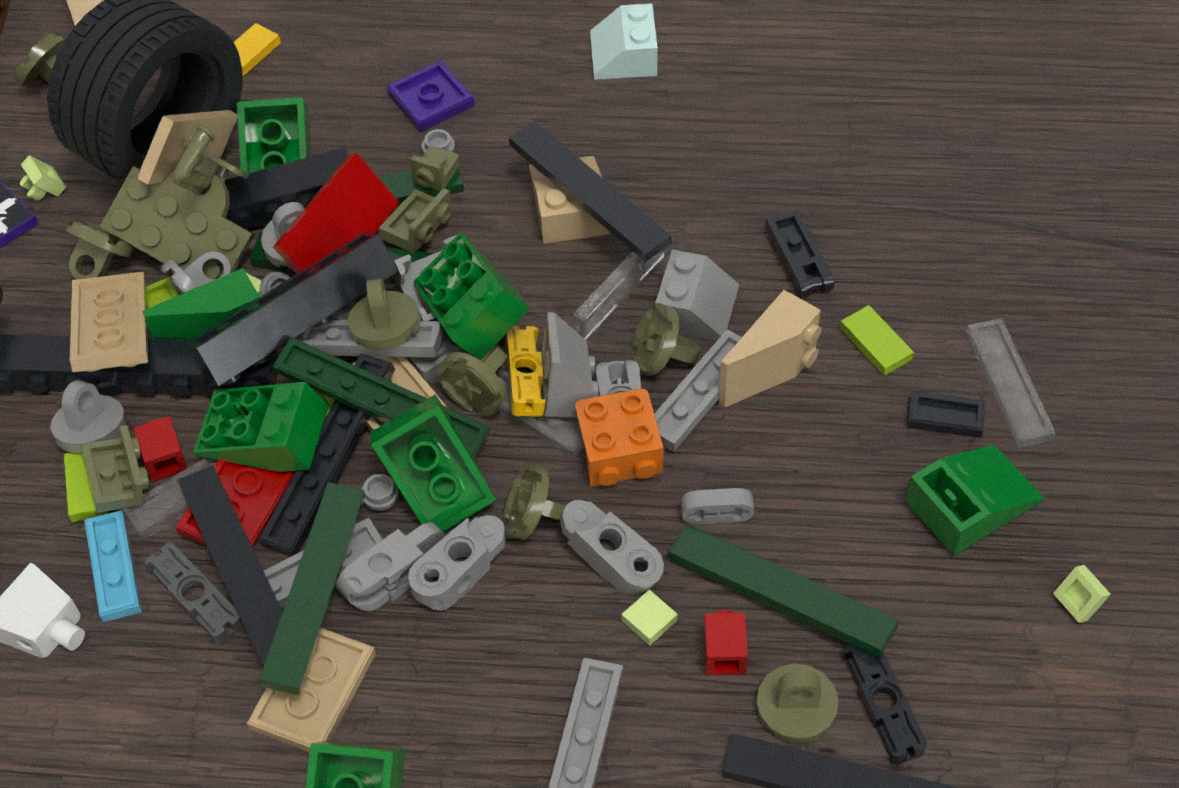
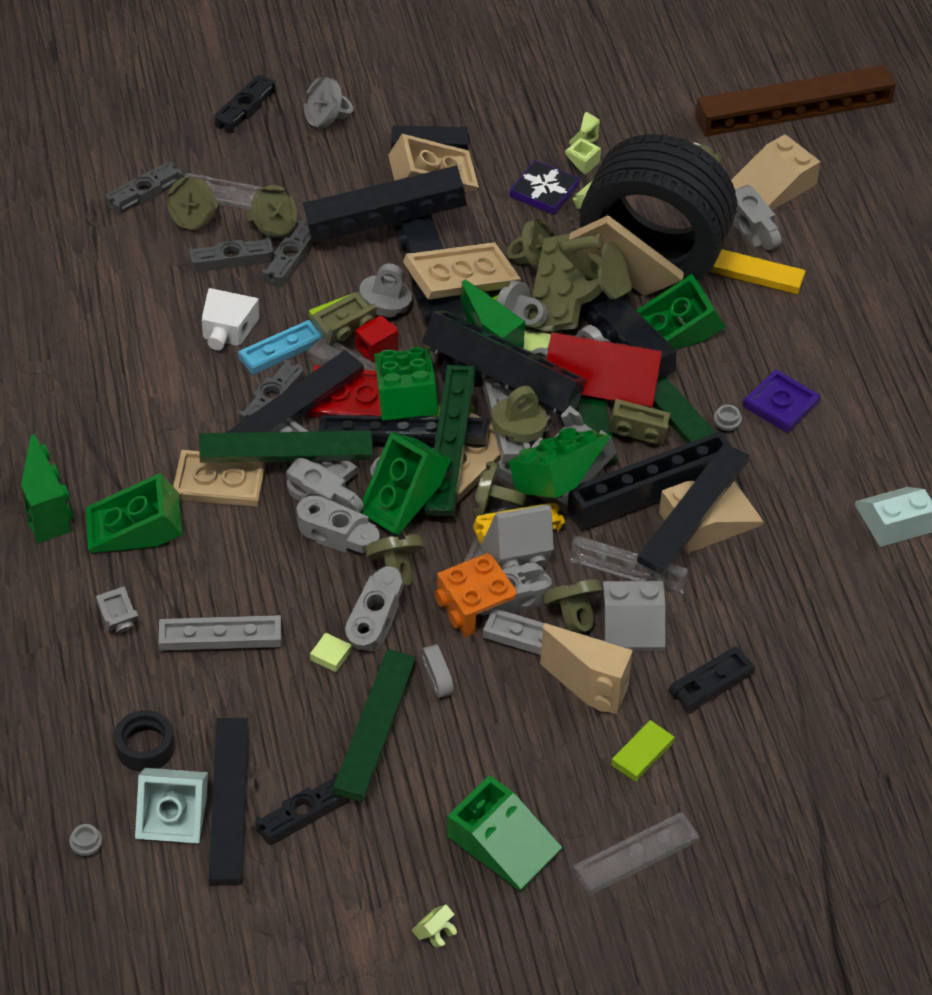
camera: 70 degrees right, 5 degrees down
olive bracket [410,145,461,191] -> none
red brick [704,610,748,676] -> none
olive tile [756,663,839,745] -> none
black tile [907,391,986,438] -> none
none -> black brick [567,431,731,530]

